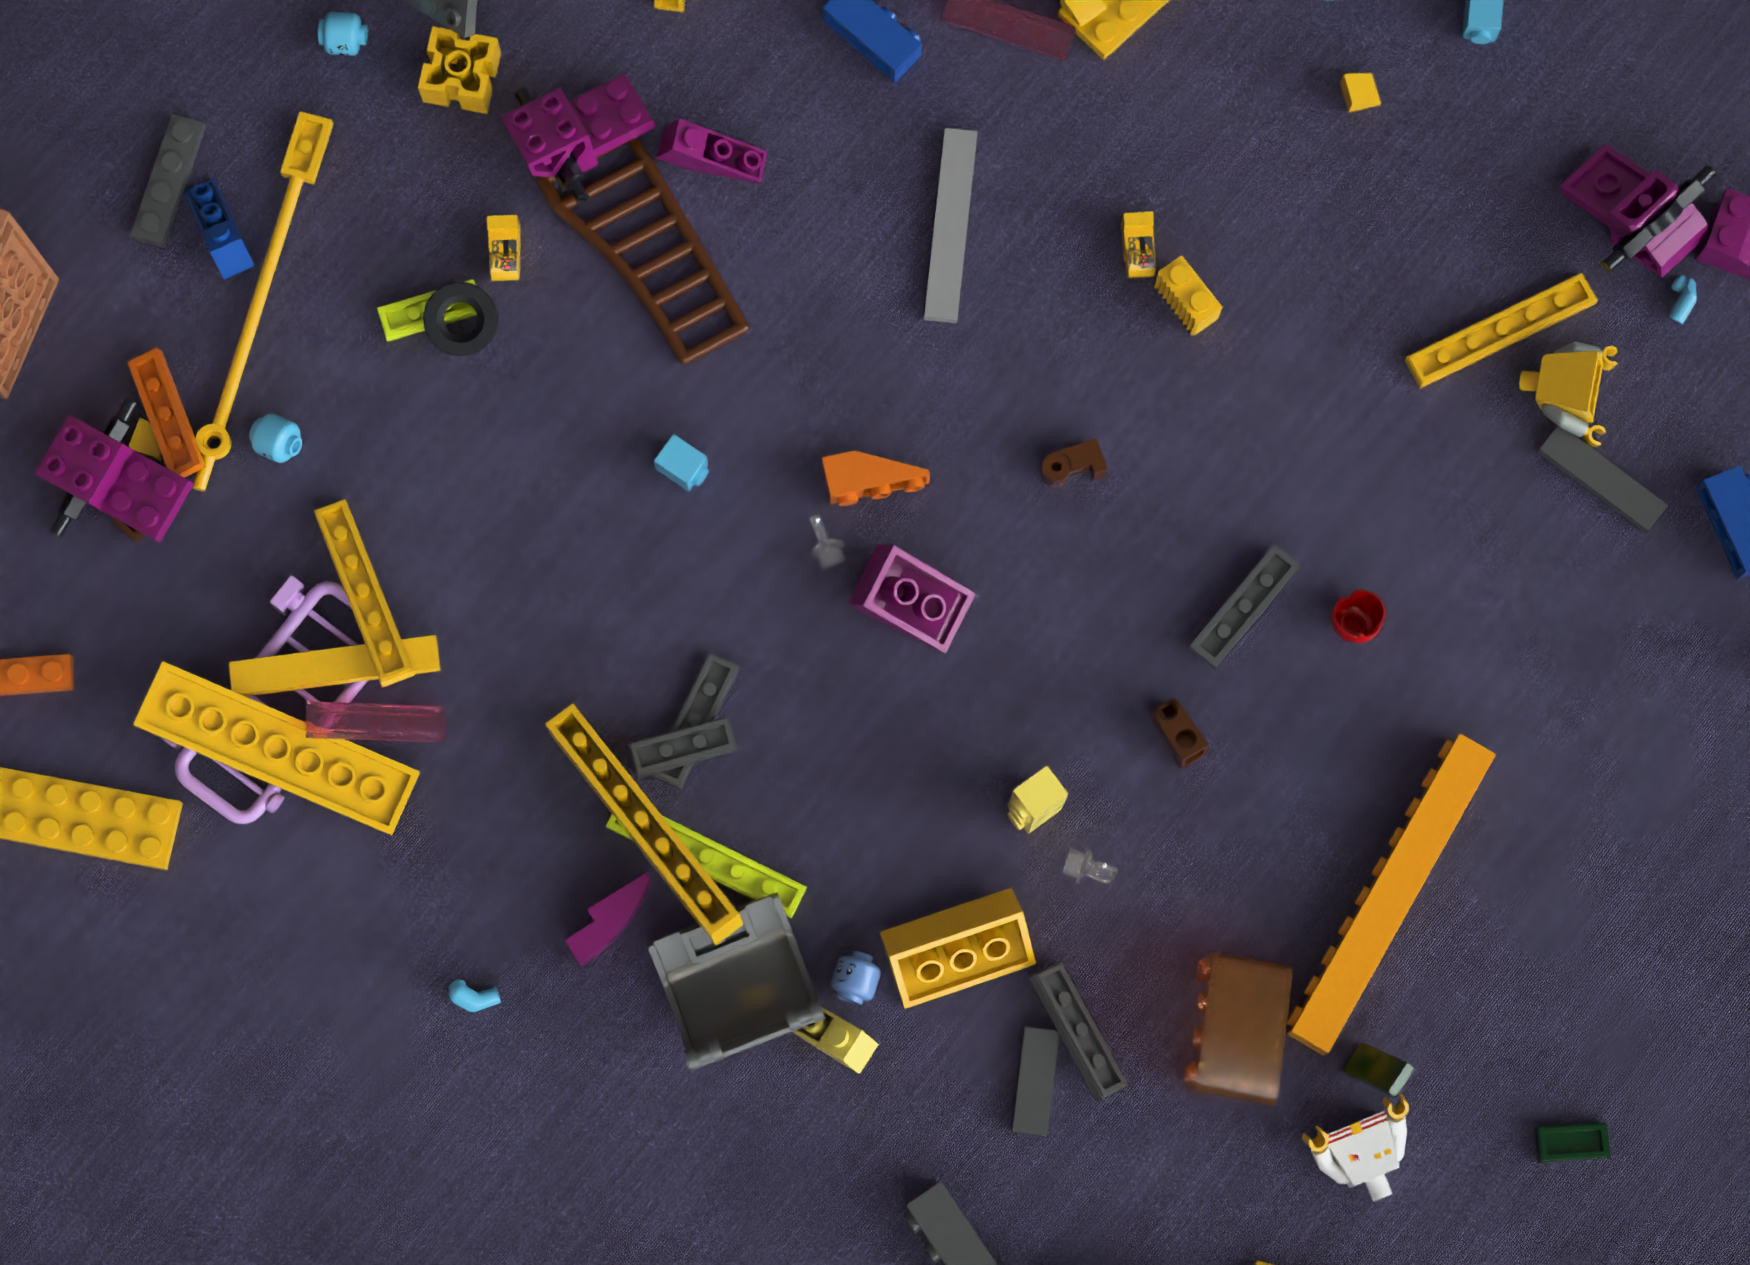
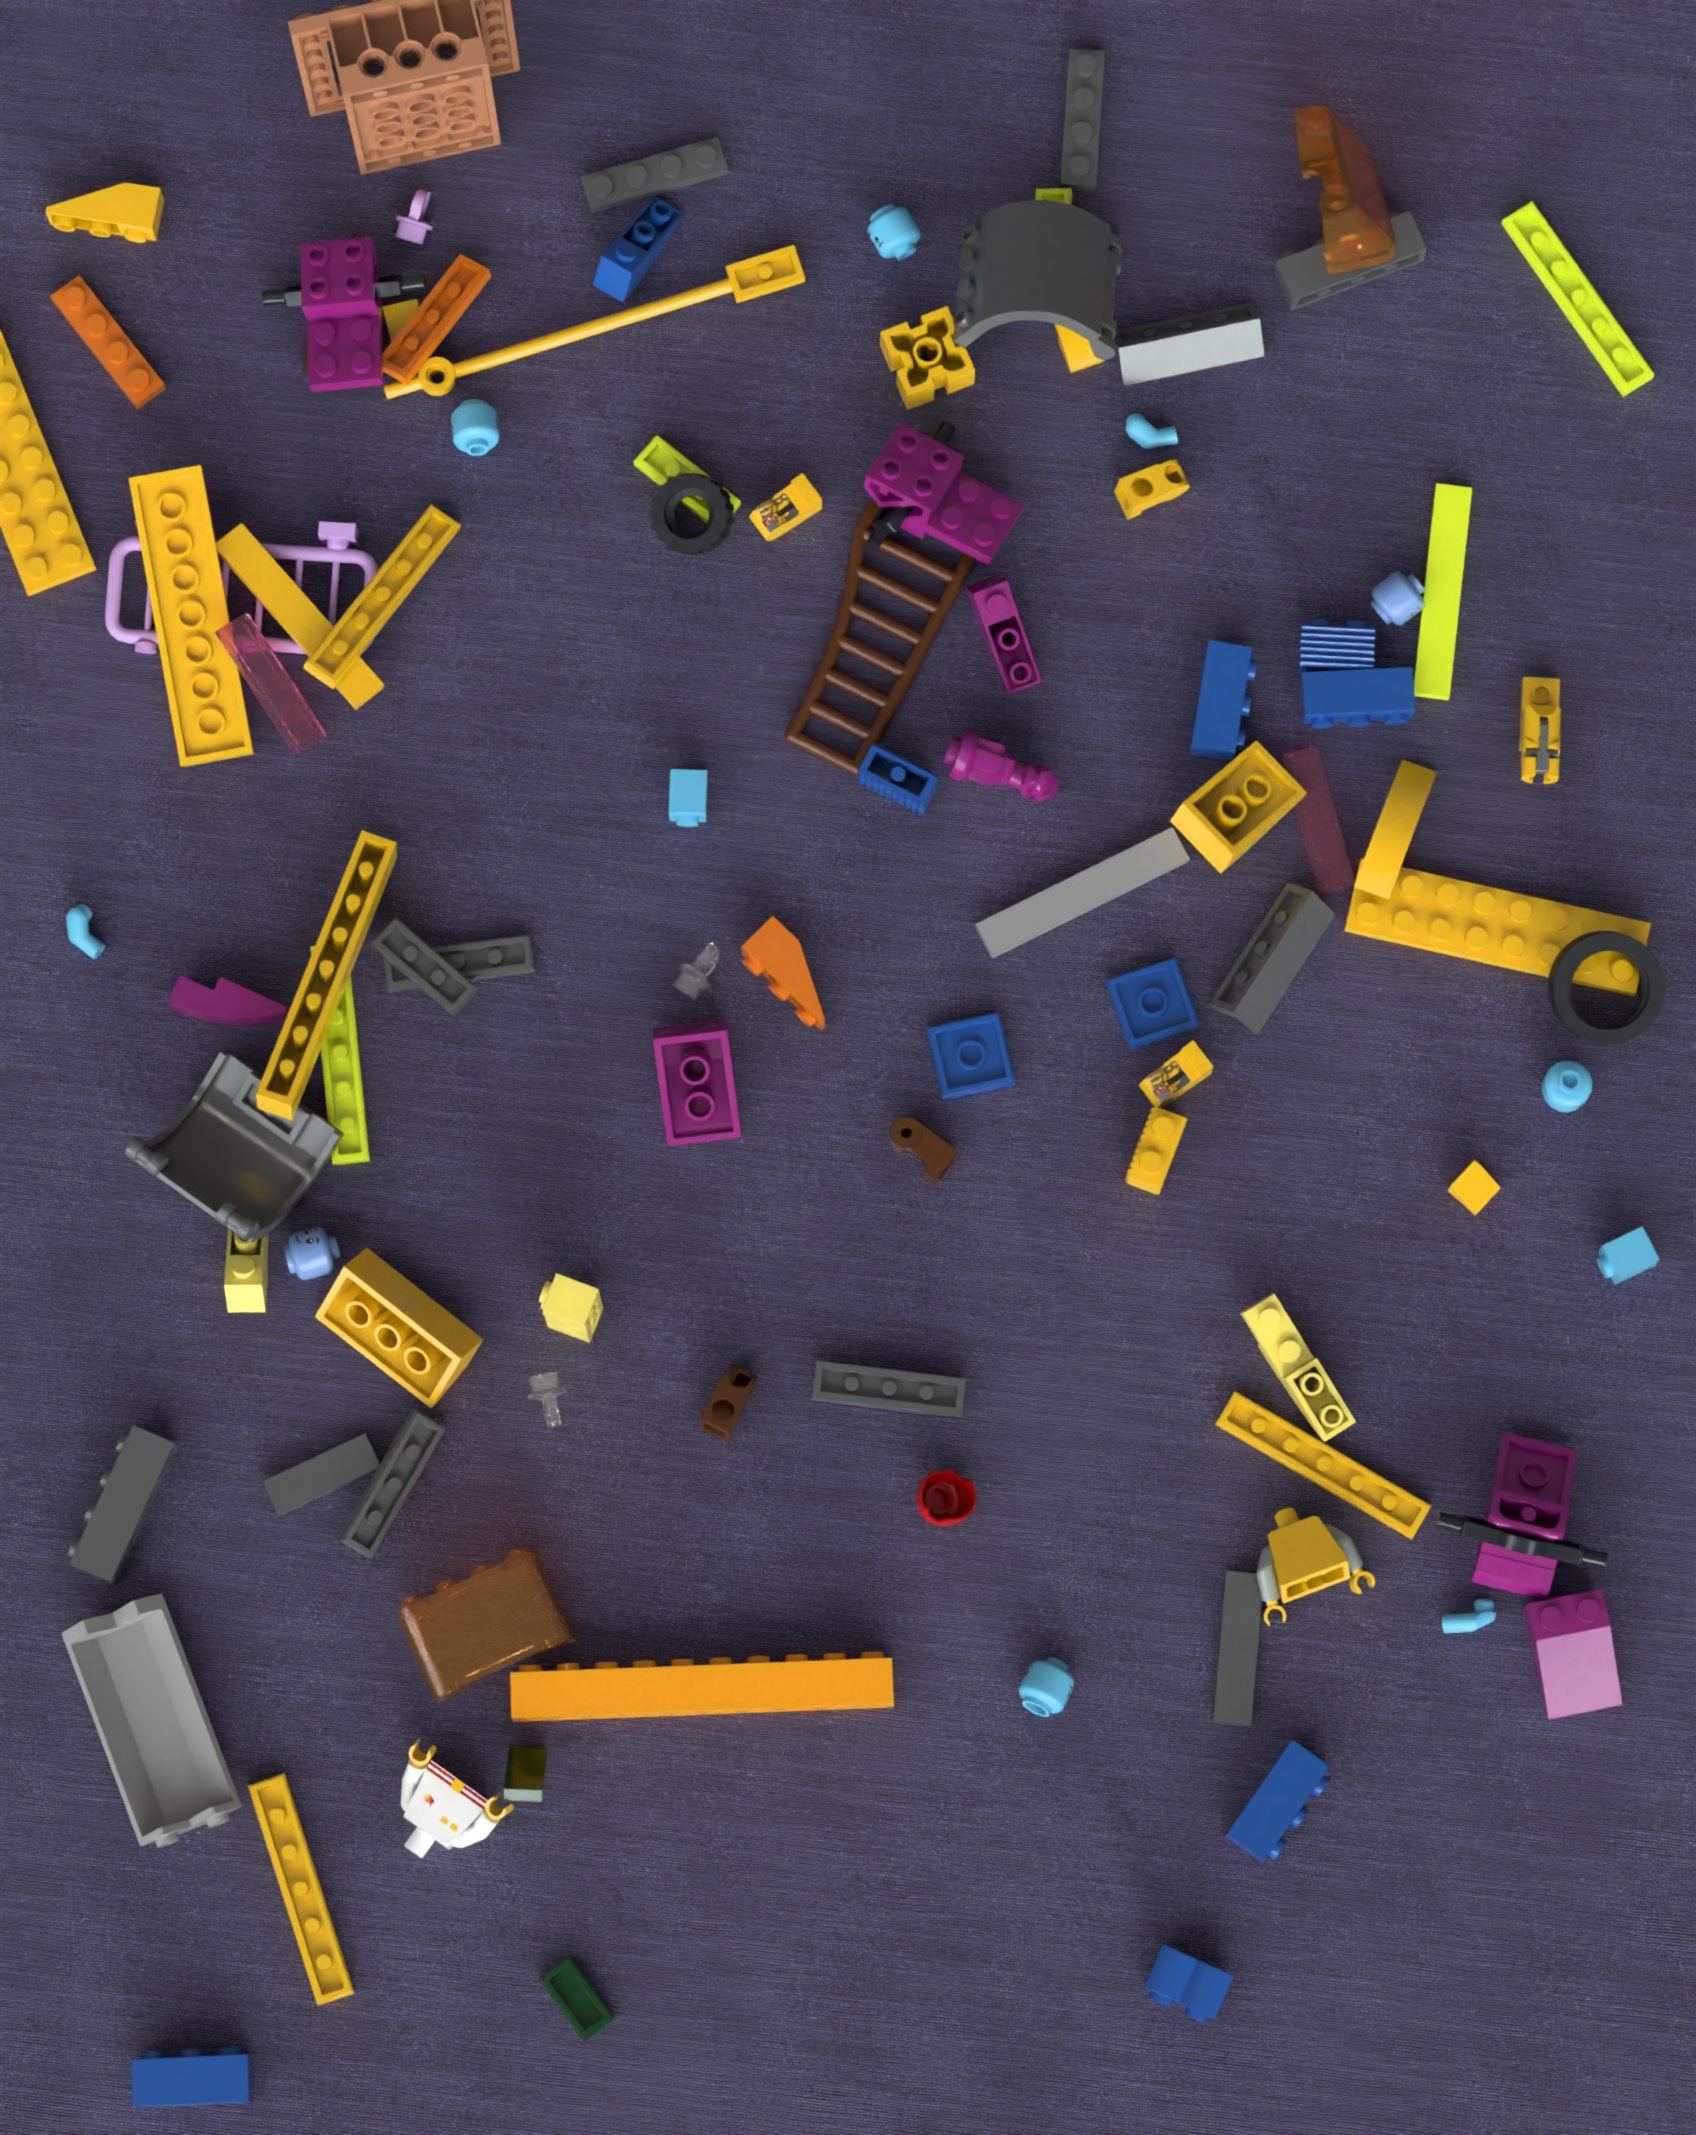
camera: 60 degrees right, 0 degrees up
none -> lavender piece [395,189,433,245]
none -> blue brick [858,743,939,816]
none -> blue tile [926,1012,1015,1101]
none -> magenta animal [943,728,1060,802]
none -> medium azure head [1019,1657,1075,1717]
none -> blue tile [1105,957,1200,1051]
none -> yellow slope [1170,740,1307,874]
none -> dark grey panel [1209,883,1335,1034]
none -> light yellow slope [1240,1293,1356,1442]

